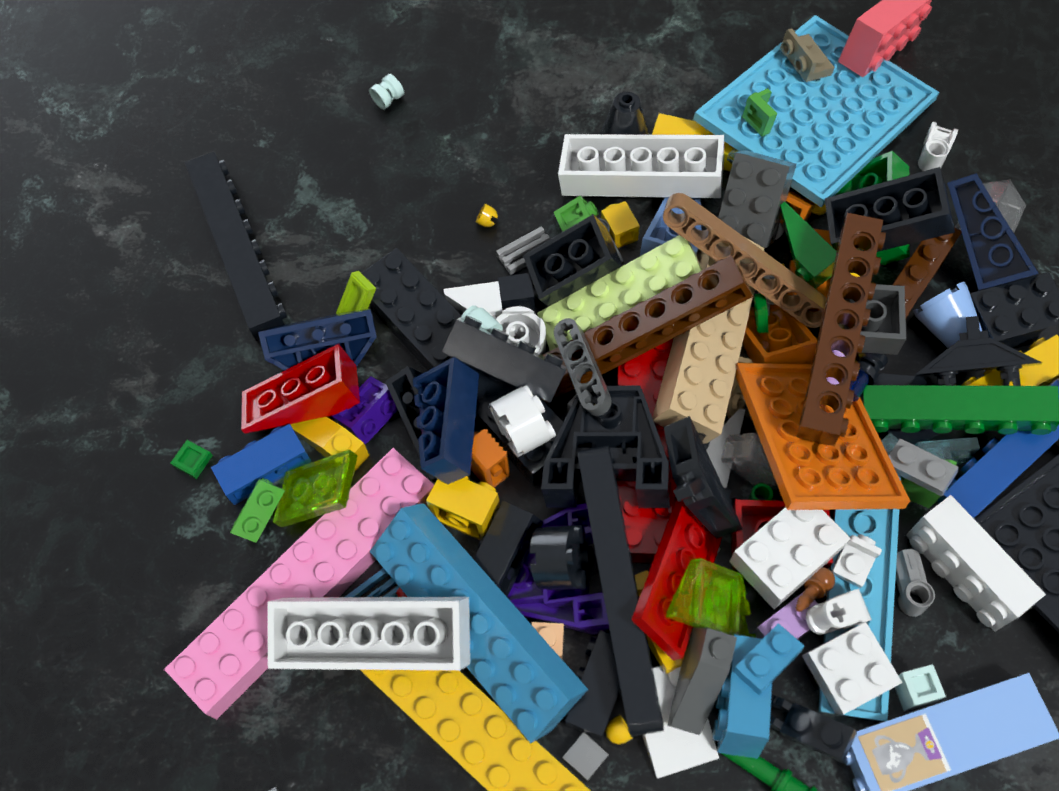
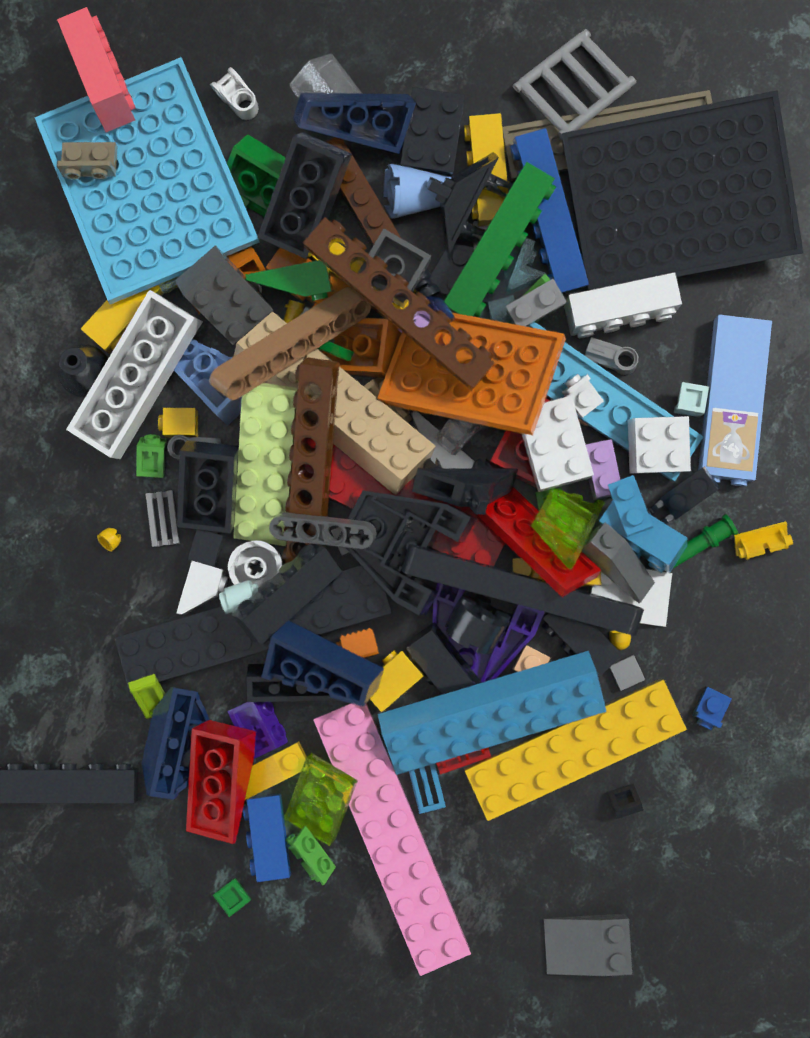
camera: 70 degrees left, 20 degrees up
white brick [268,597,470,670] -> none
white brick [489,385,556,457] -> none
bright green bracket [742,88,778,137] -> none
green hinge [748,483,773,501] -> none
dark orange bar [796,567,835,612] -> none
white piece [806,589,872,635] -> none

